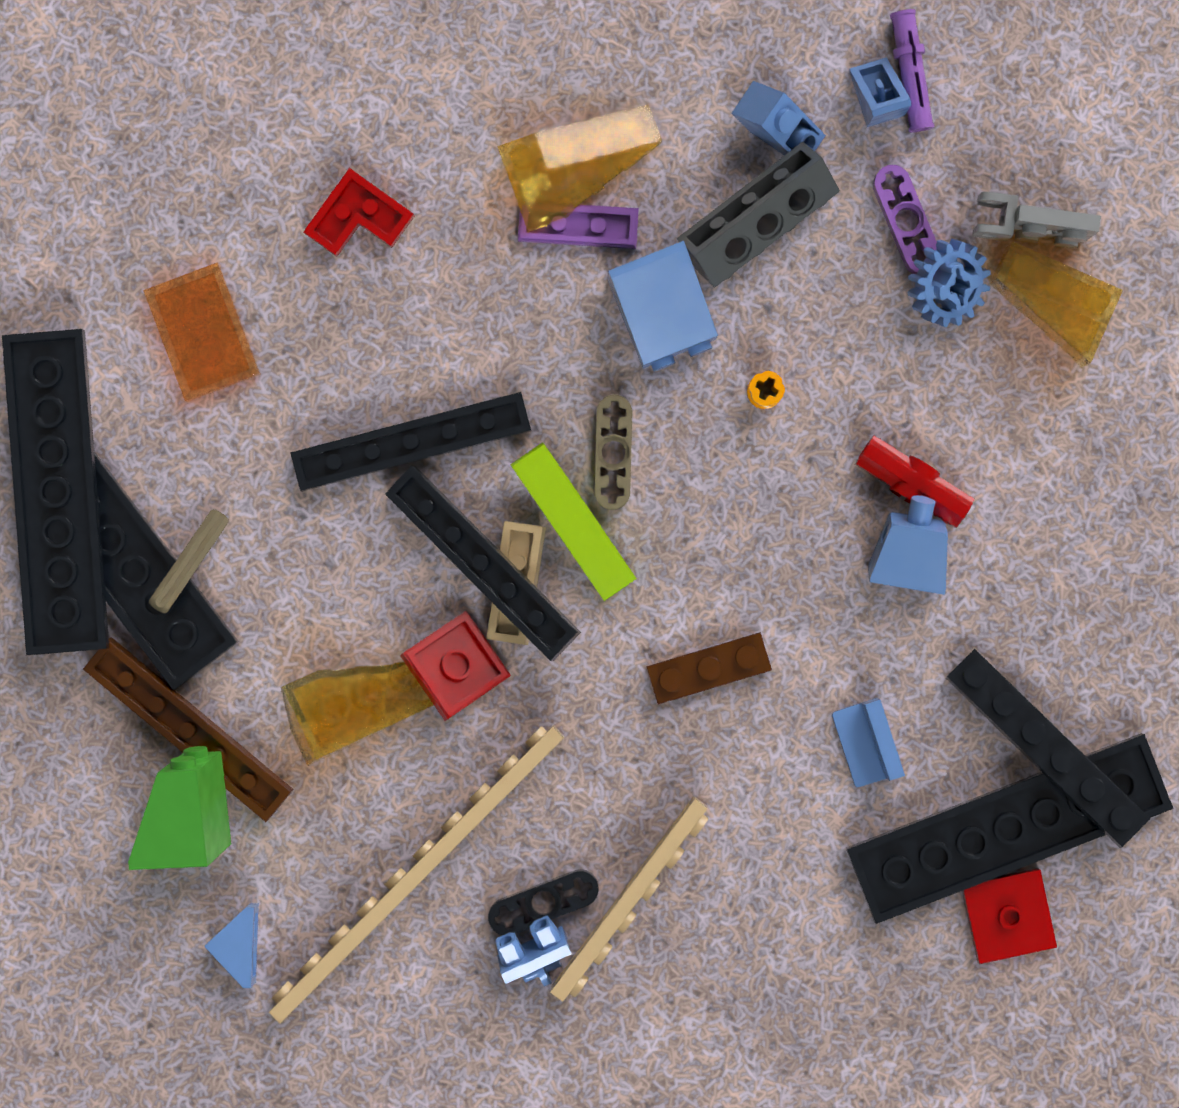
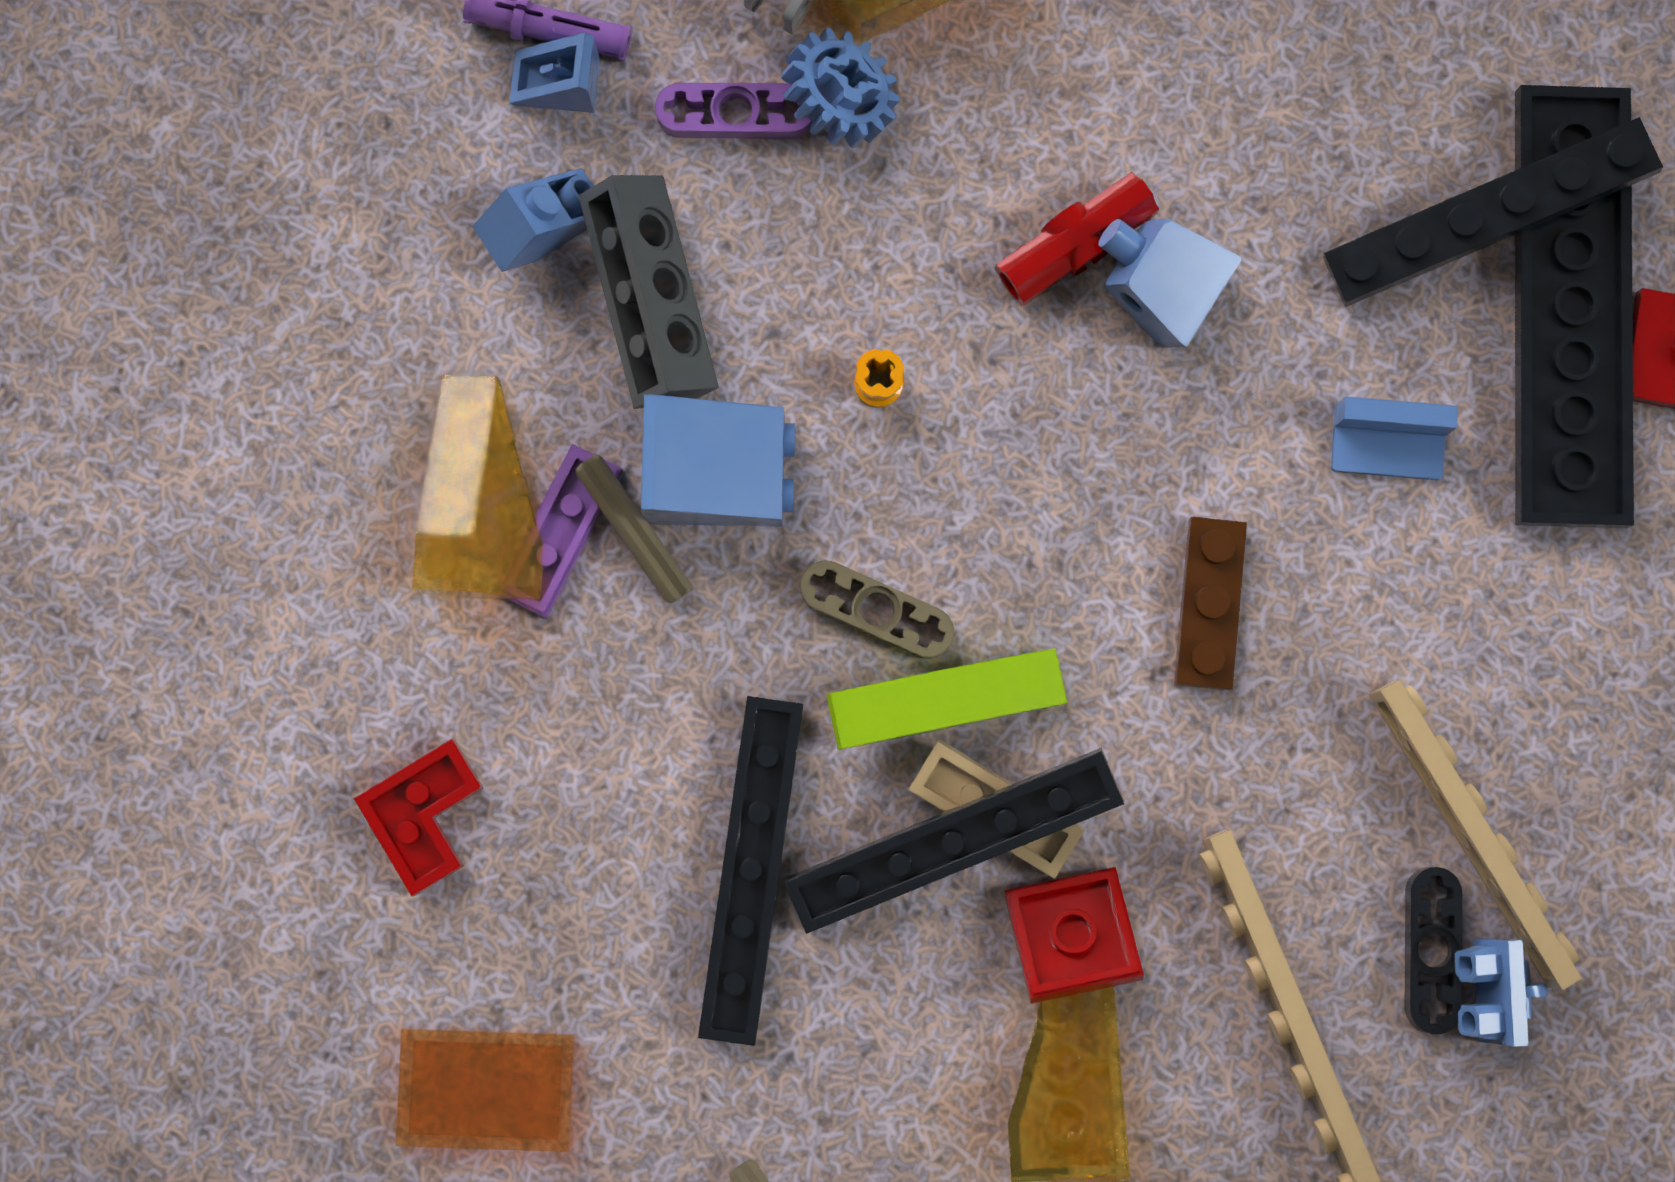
camera: 70 degrees left, 5 degrees down
none -> dark tan axle [576,454,691,603]

